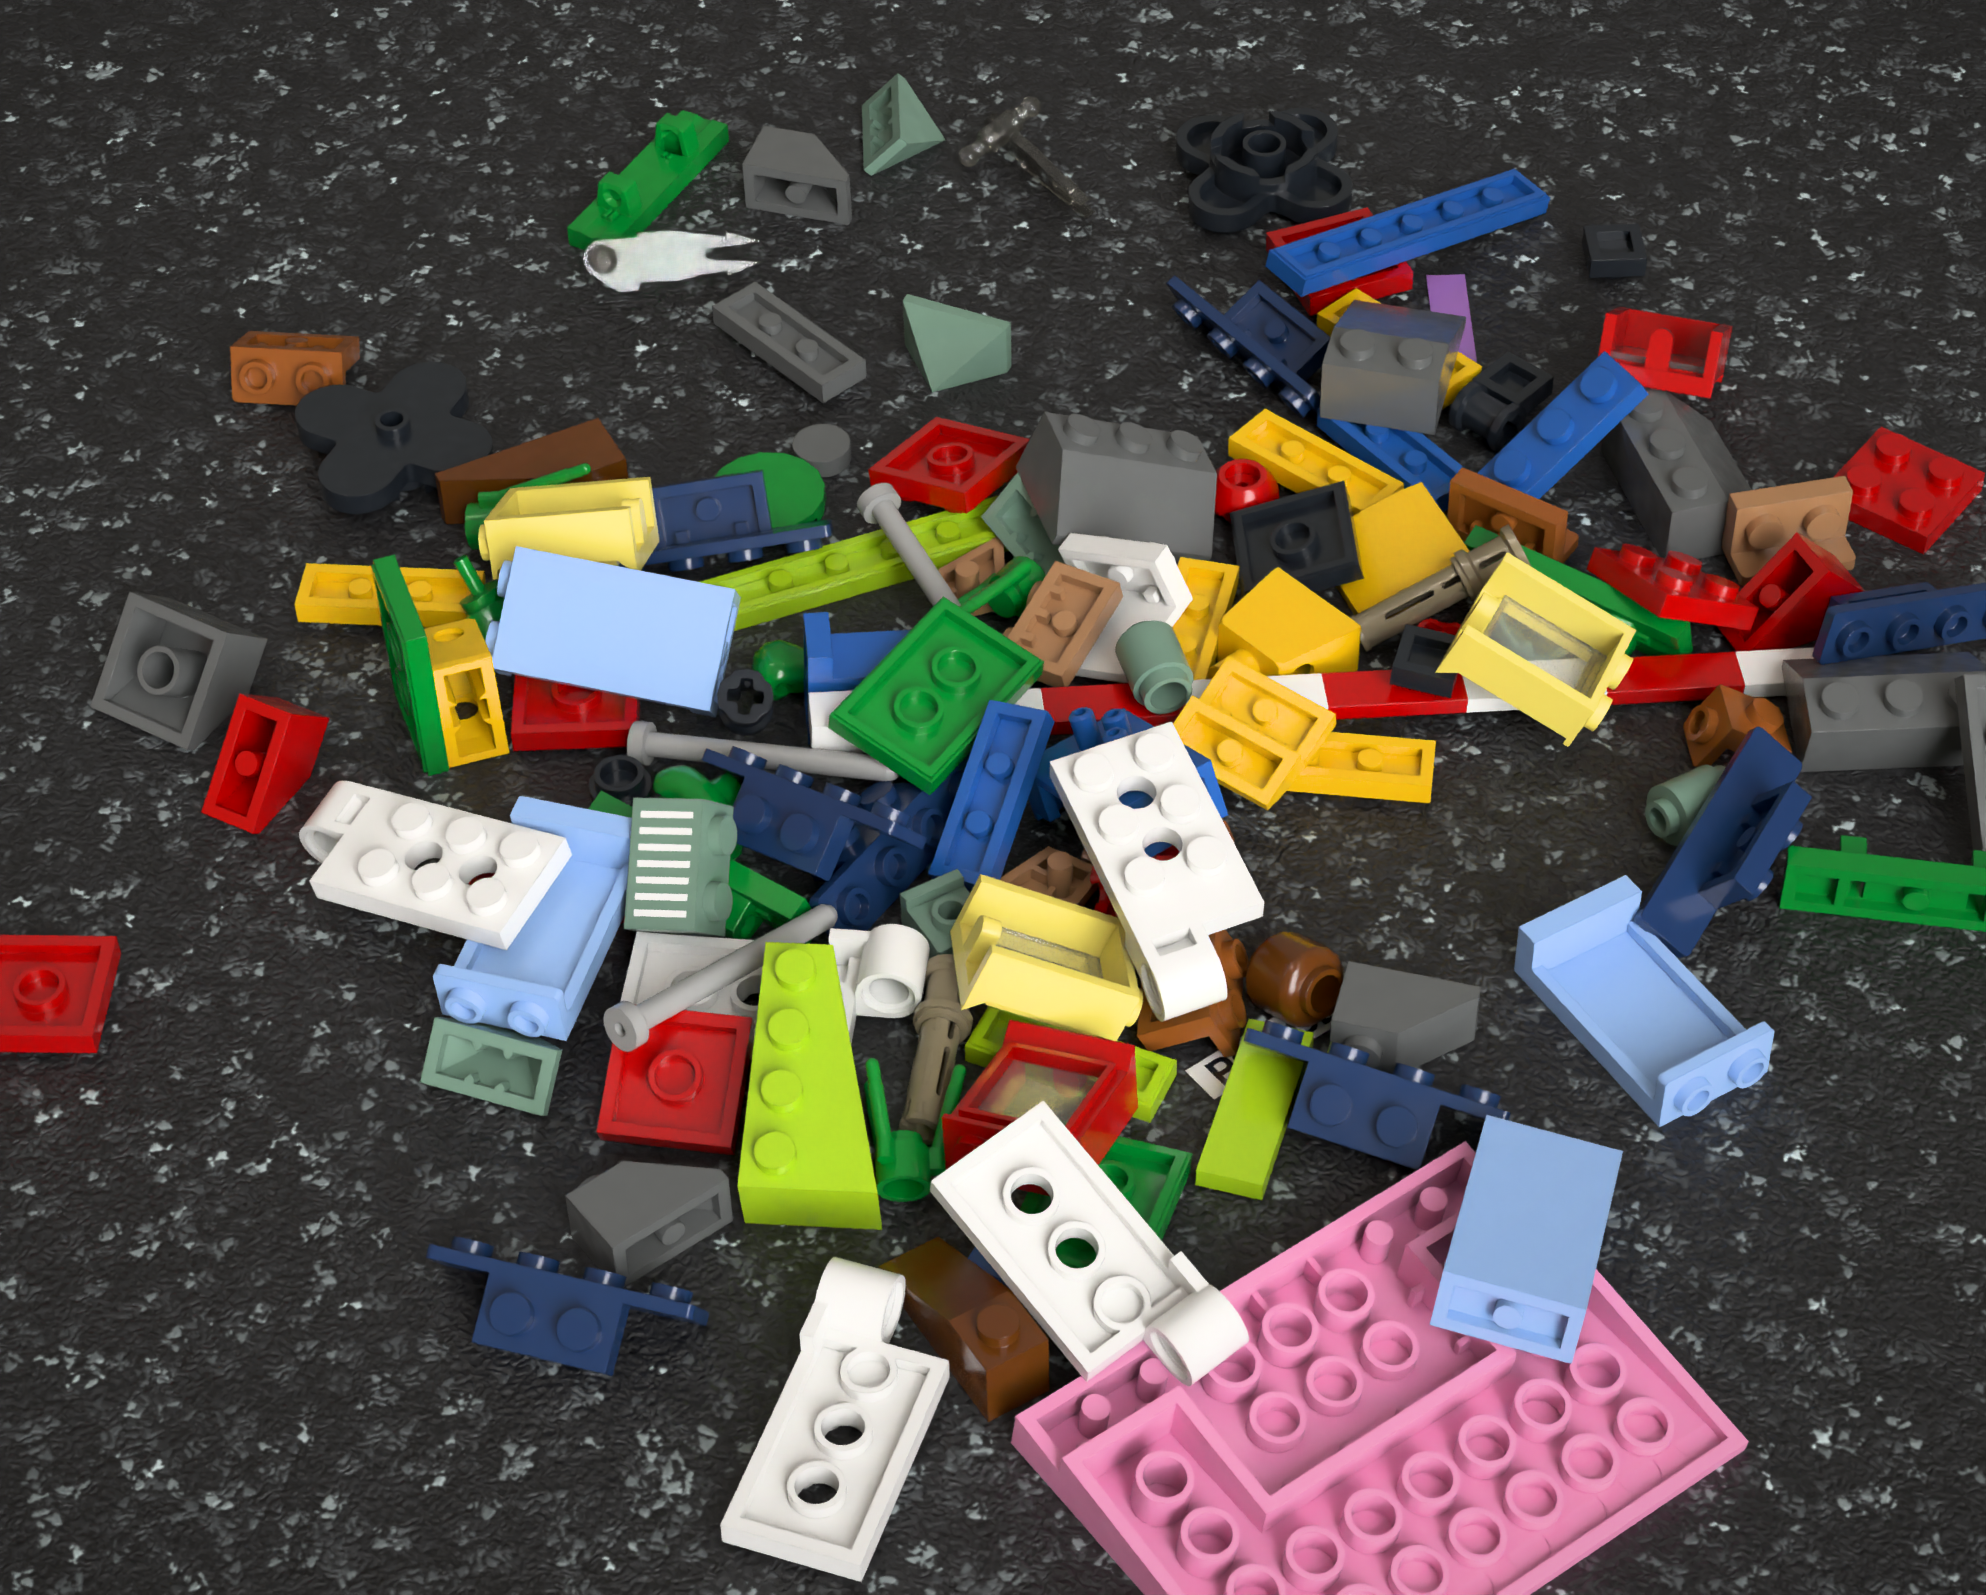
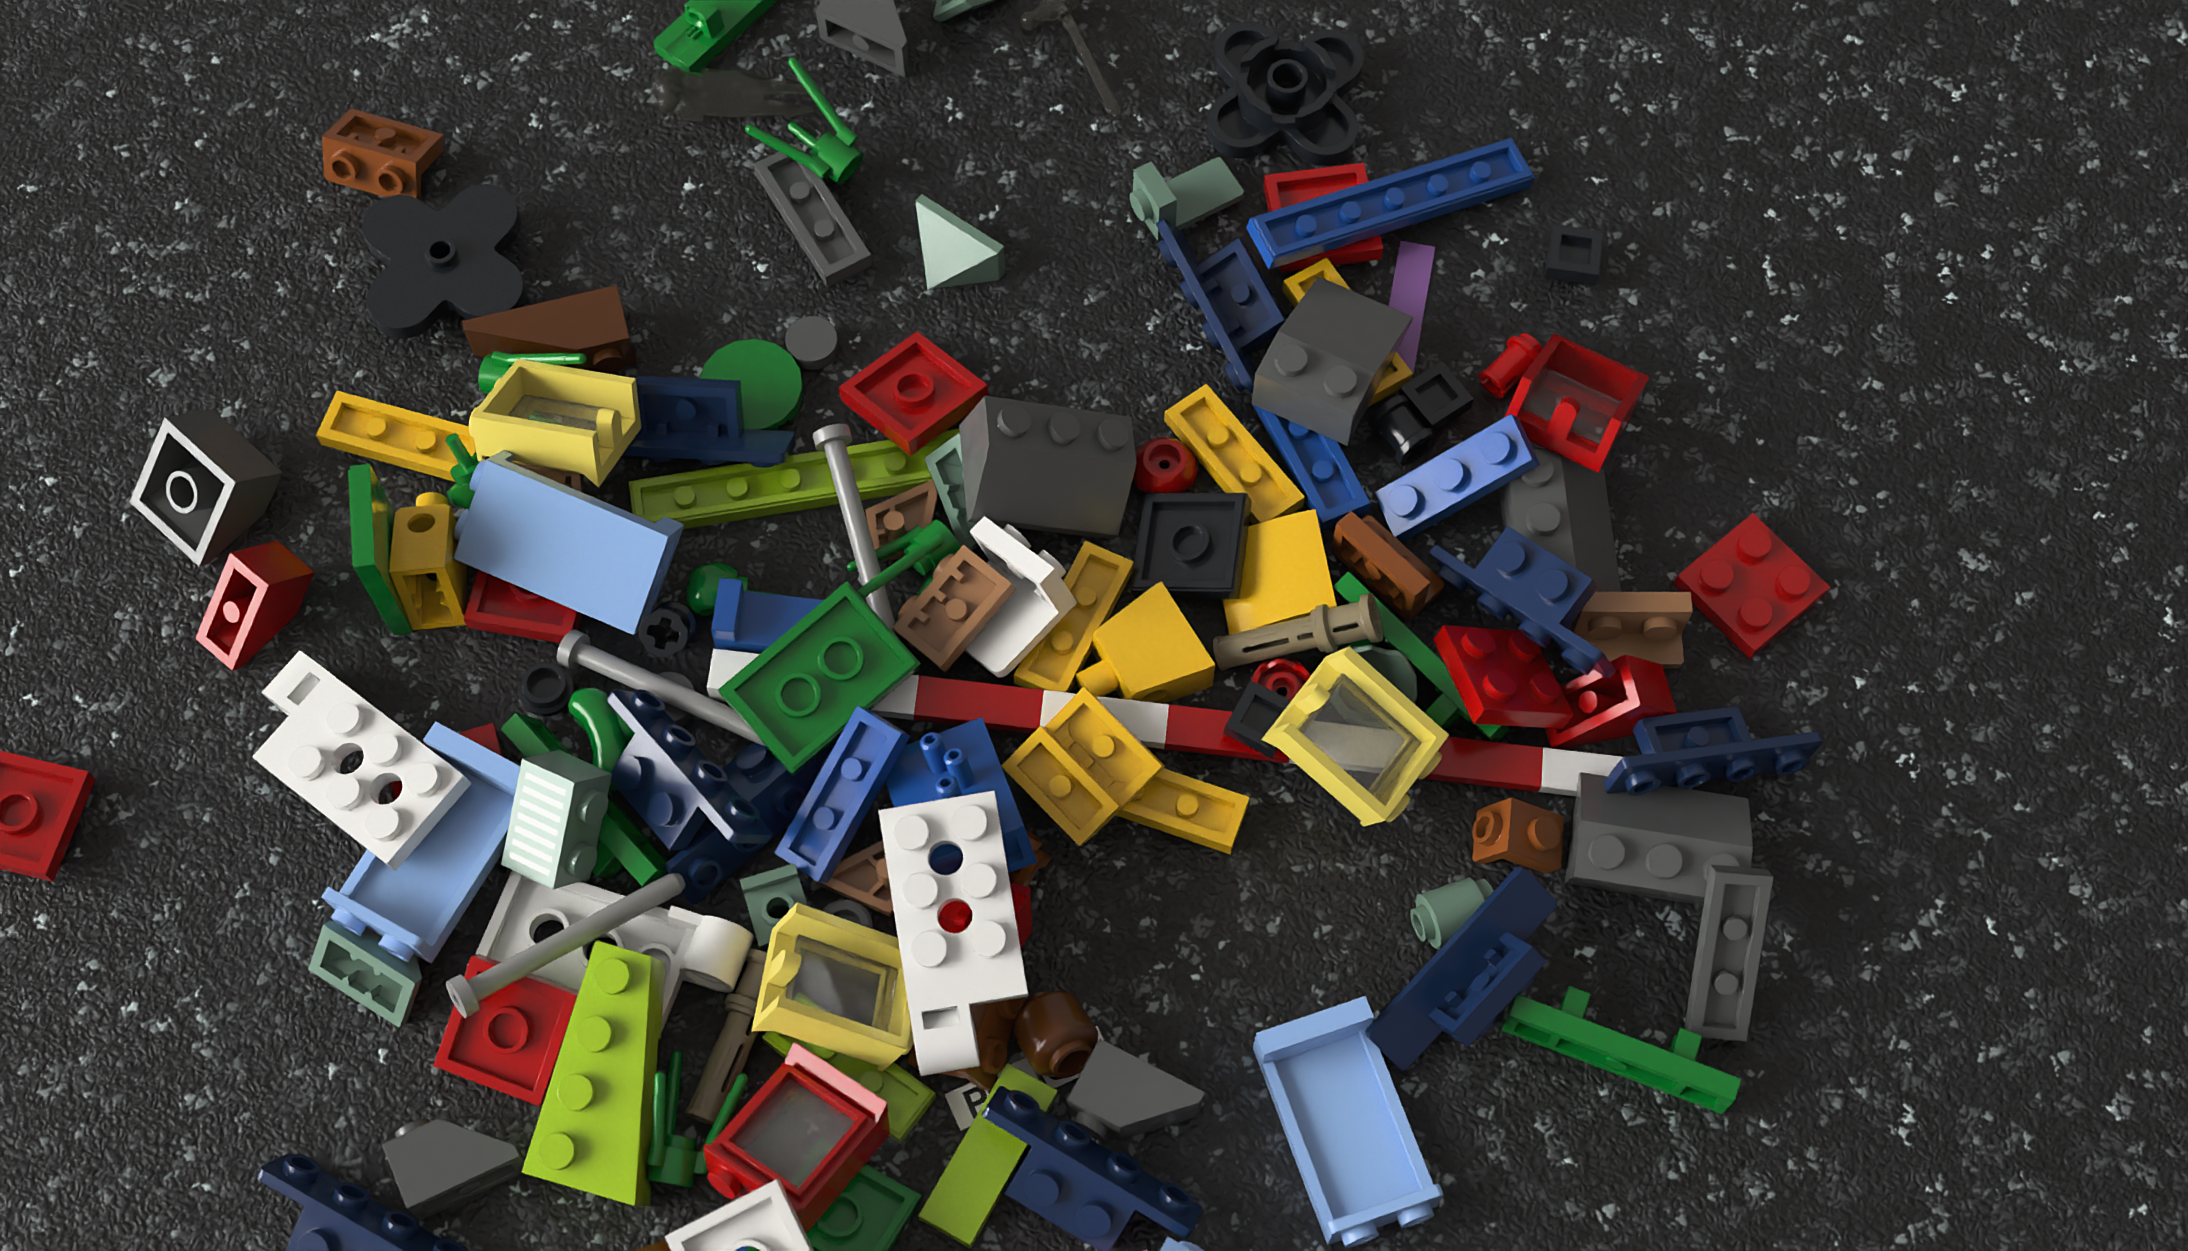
camera: 10 degrees right, 20 degrees up
sand green brick [1115,620,1193,714] -> none
none -> green plant [745,57,864,185]
none -> sand green bracket [1129,157,1244,241]
none -> dark blue bracket [1429,526,1616,679]
none -> red pin [1478,333,1543,399]

